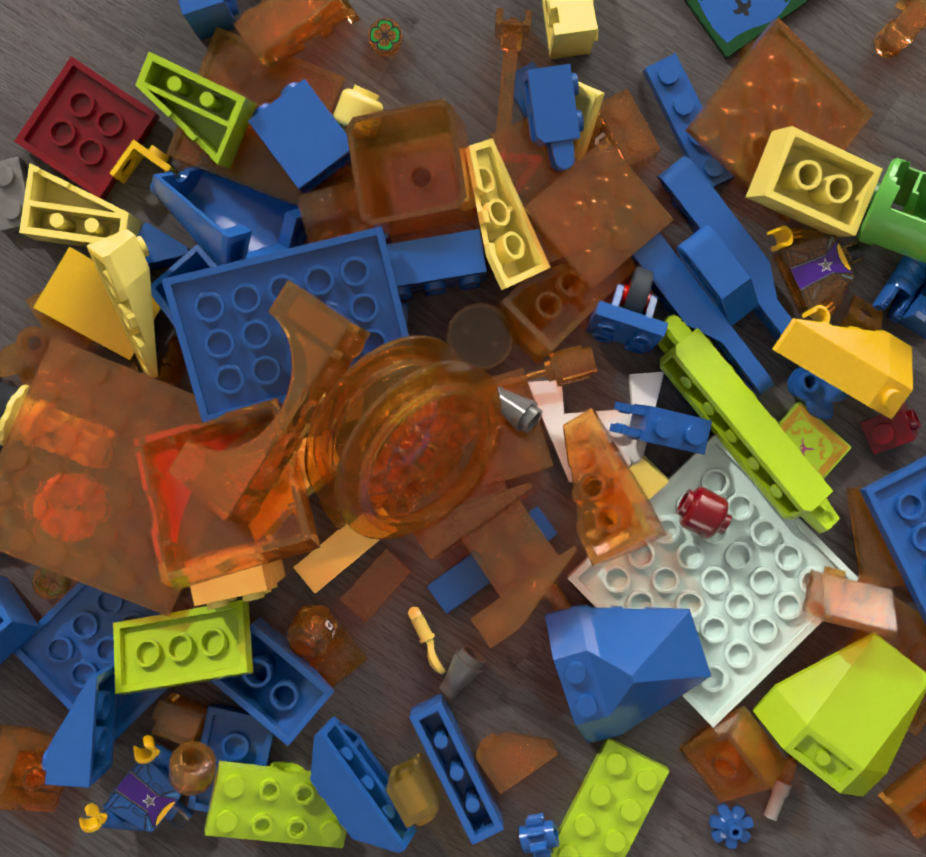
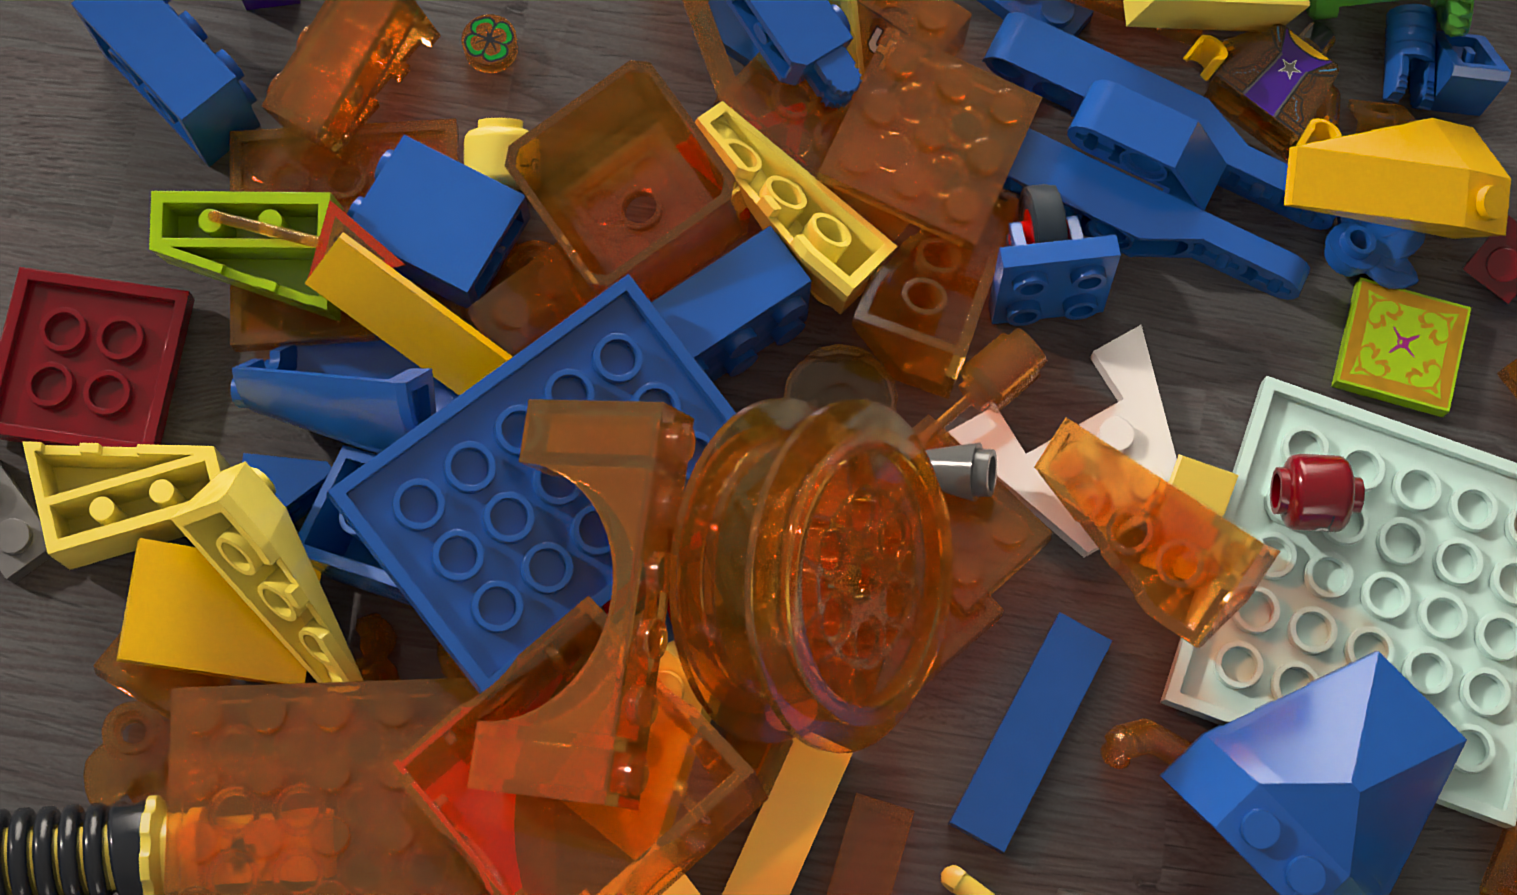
camera: 30 degrees left, 15 degrees down
yellow bracket [110,140,178,184] -> none
clear orange wedge [411,483,579,649] -> none
blue hinge [609,402,712,455] -> none
lime hinge [658,314,840,534] -> none
none -> clear orange piece [208,200,405,286]
none -> yellow tile [305,232,513,395]

